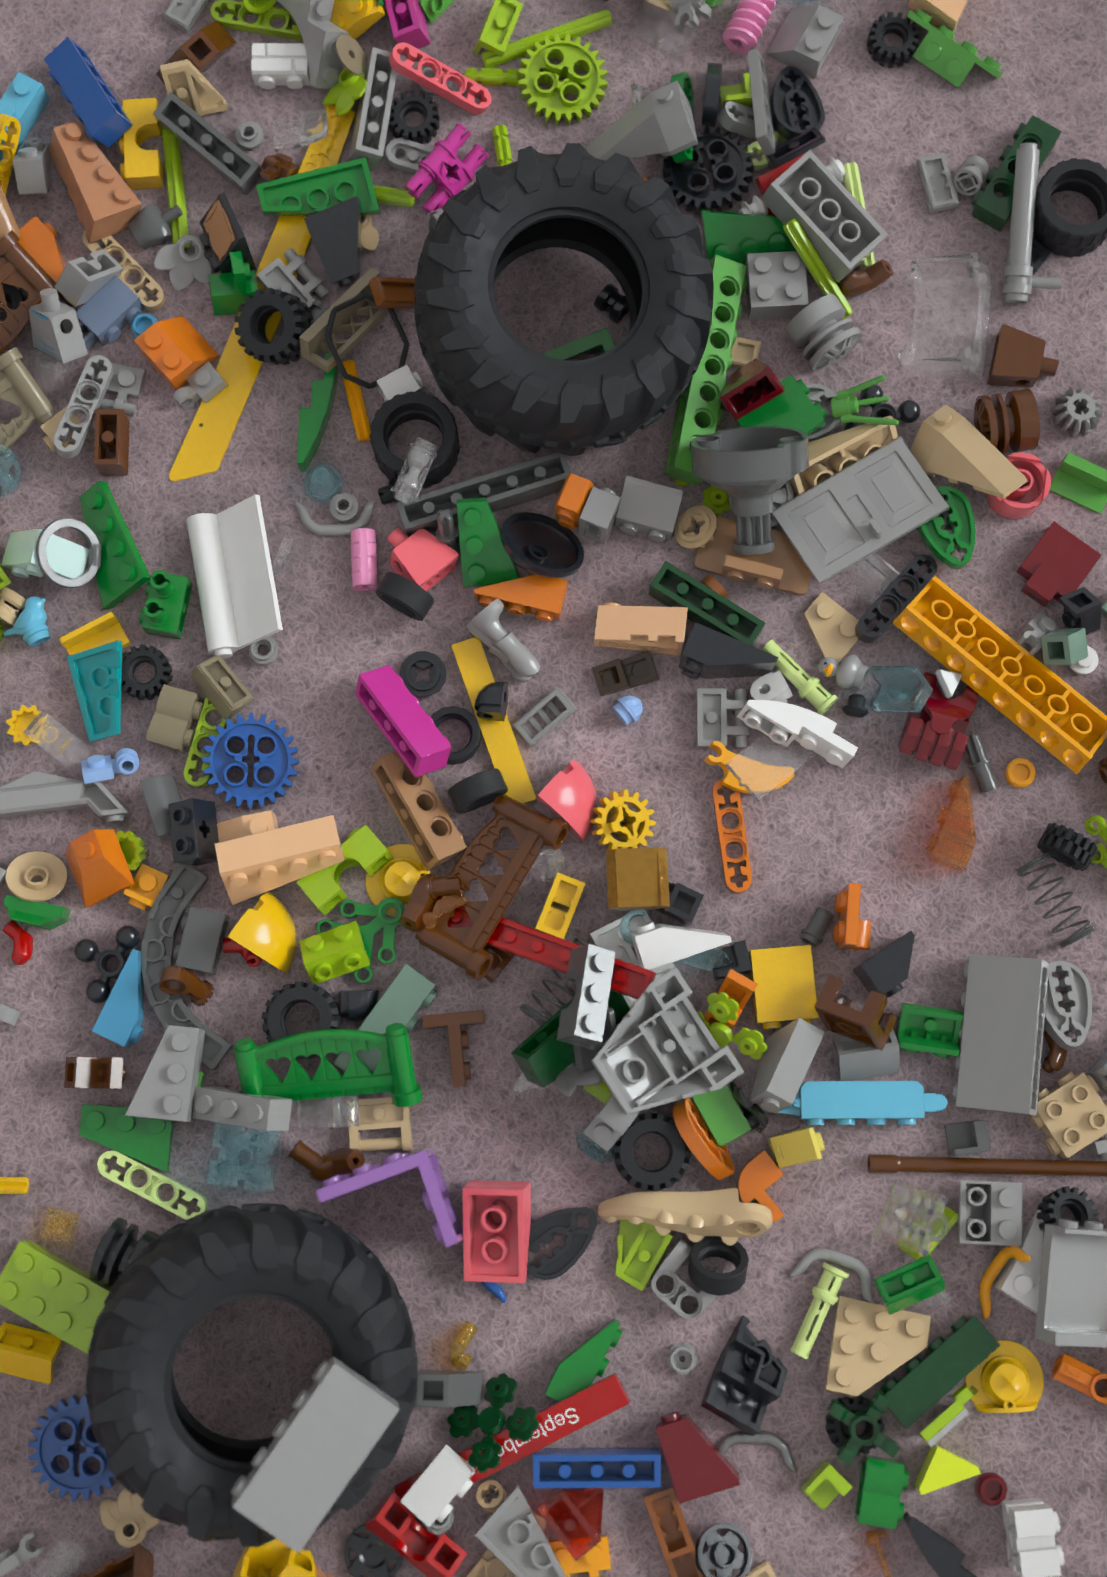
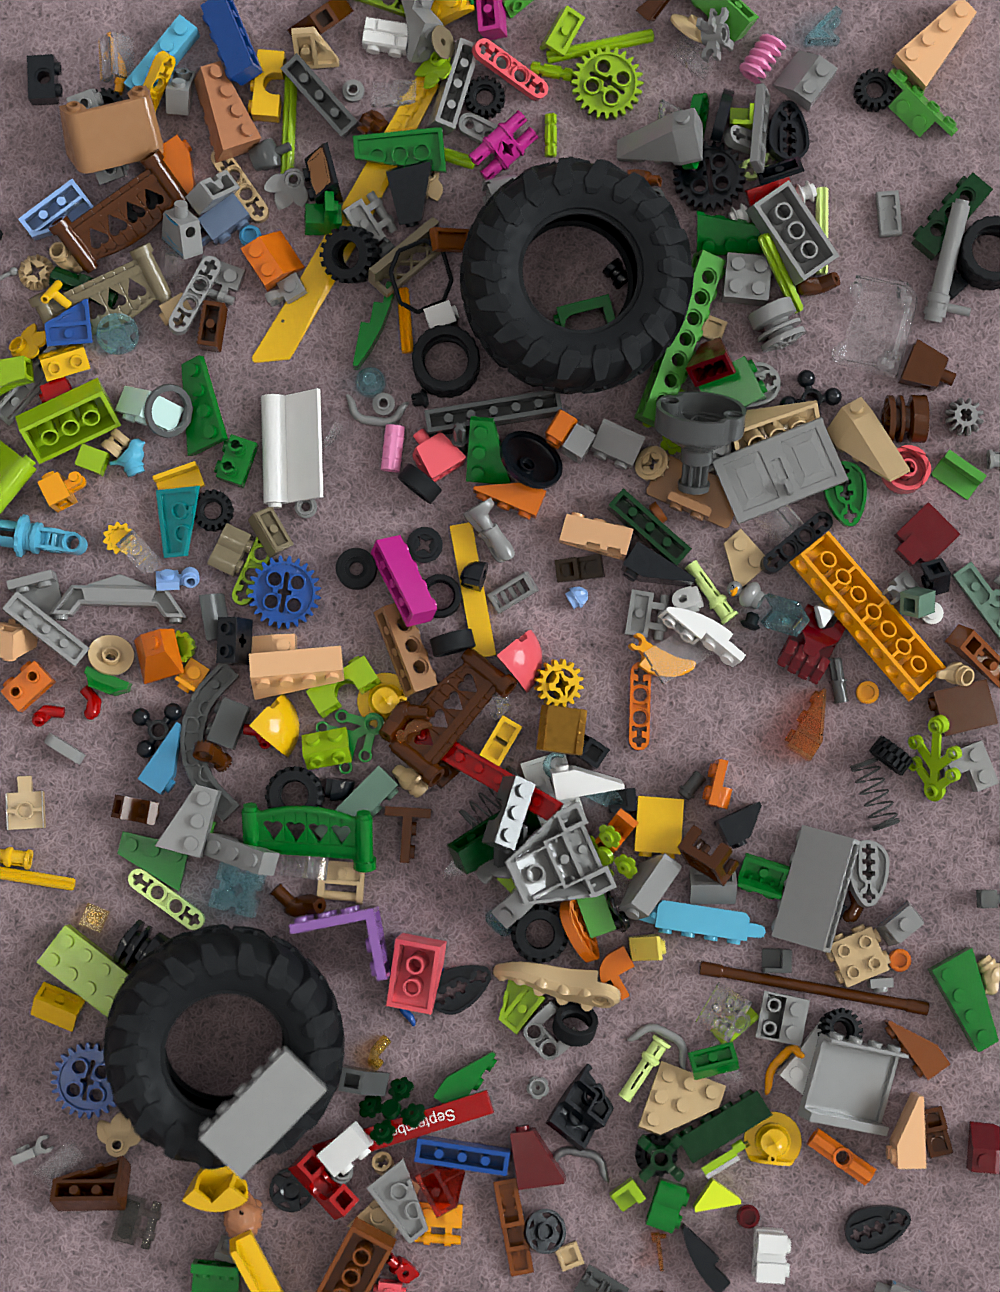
camera: 10 degrees right, 5 degrees up
clear piece [390,437,438,505] -> none
bright green plant [831,375,899,425] -> none
light grey wheel [954,156,990,196] -> none
none -> black tyre [336,548,377,590]
none -> tan animal [392,765,429,798]

